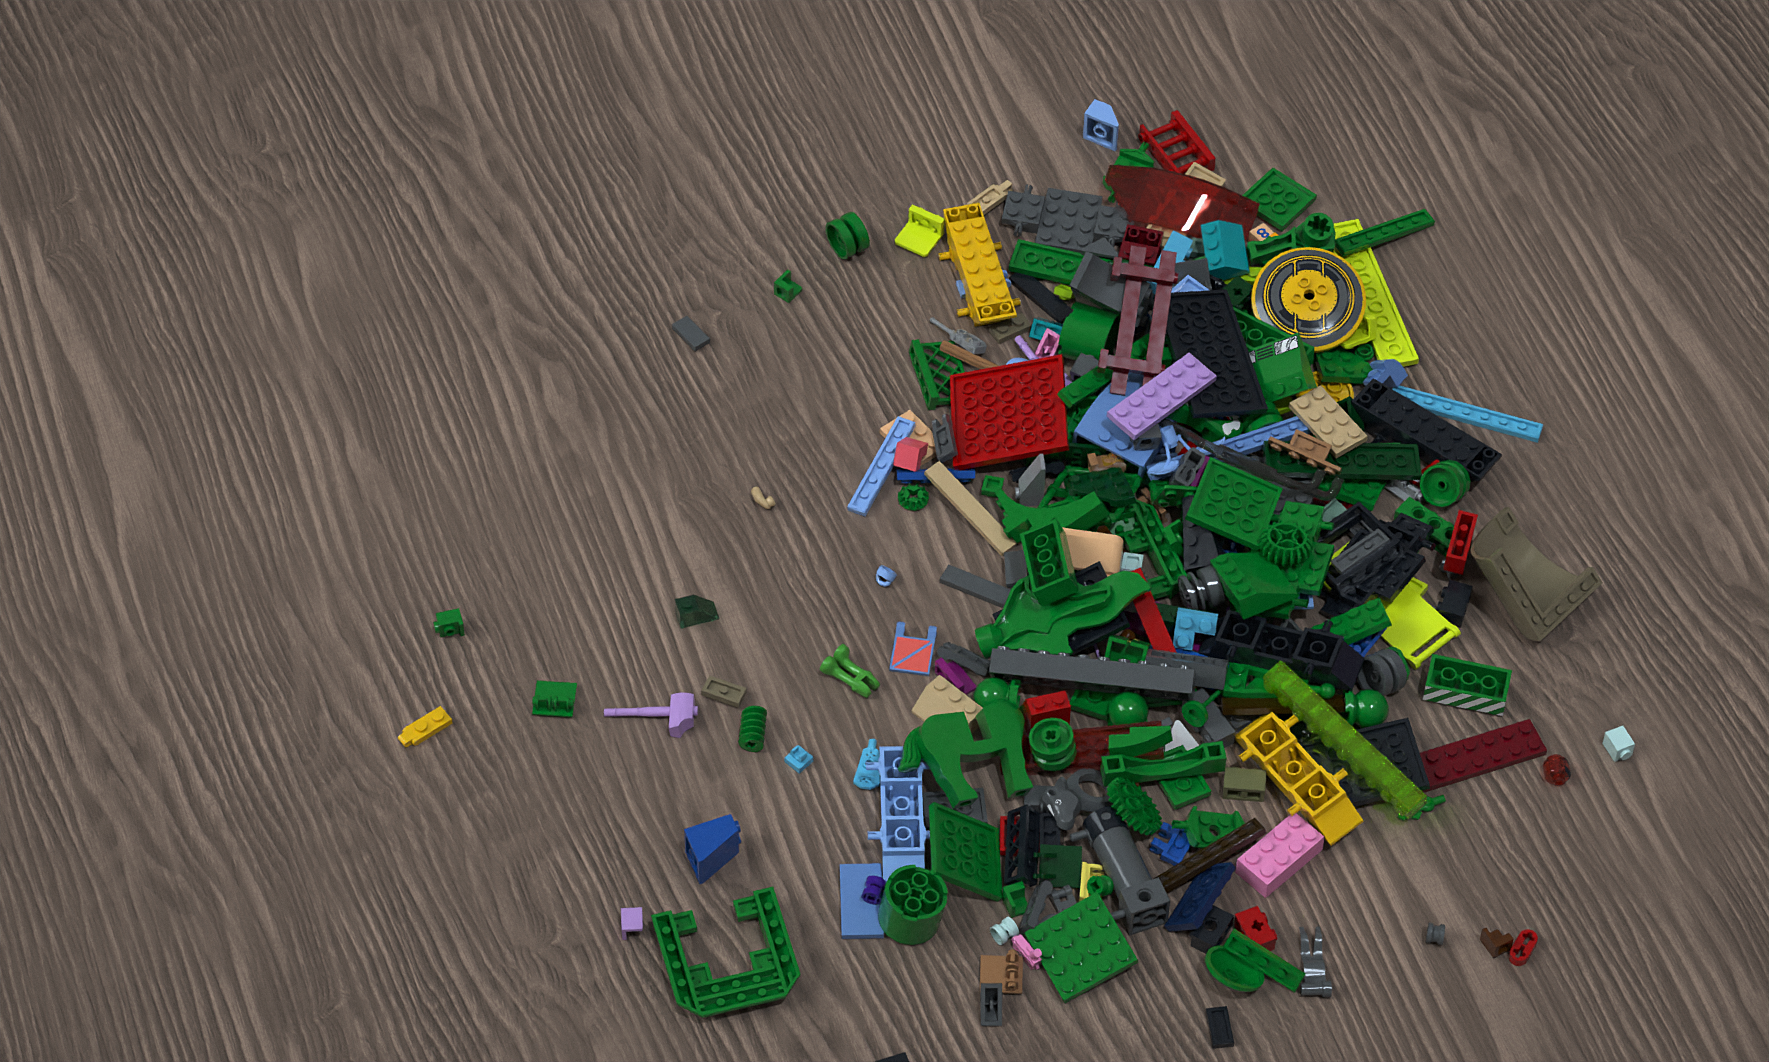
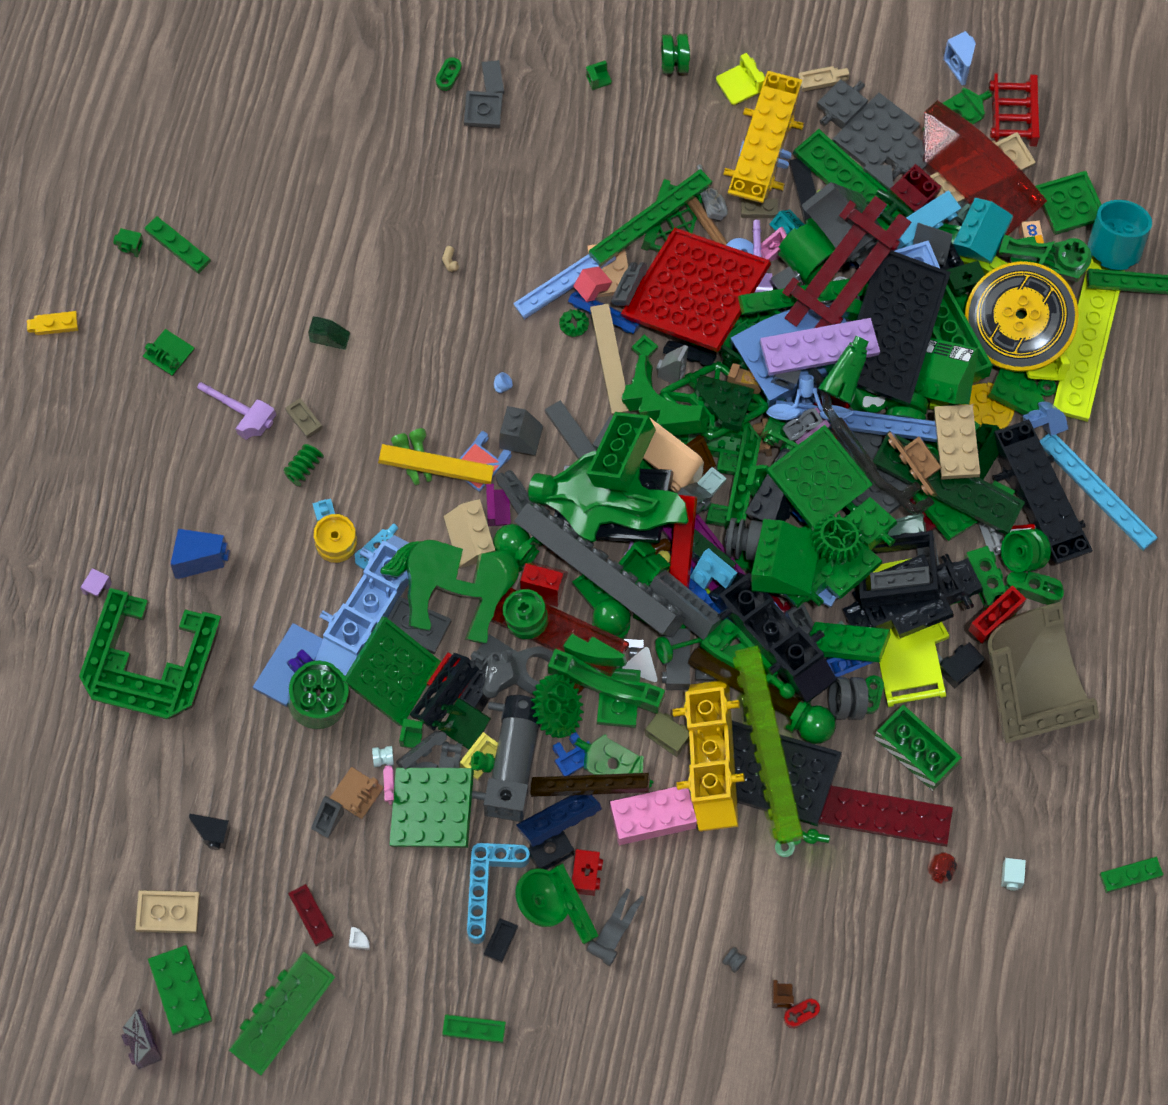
camera: 30 degrees right, 15 degrees up
none -> green plate [144,216,211,274]
none -> yellow wheel [313,514,357,563]
none -> yellow tile [378,444,494,484]
none -> green plate [436,57,462,91]
none -> dark grey plate [464,91,503,128]
none -> medium azure beam [467,843,530,944]
none -> dark grey slope [499,406,543,455]
none -> green plate [588,169,712,267]
none -> plate [775,837,795,857]
none -> green piece [818,336,869,404]
none -> green piece [1006,571,1064,605]
none -> teal brick [1087,200,1152,270]
none -> green plate [1099,857,1164,893]

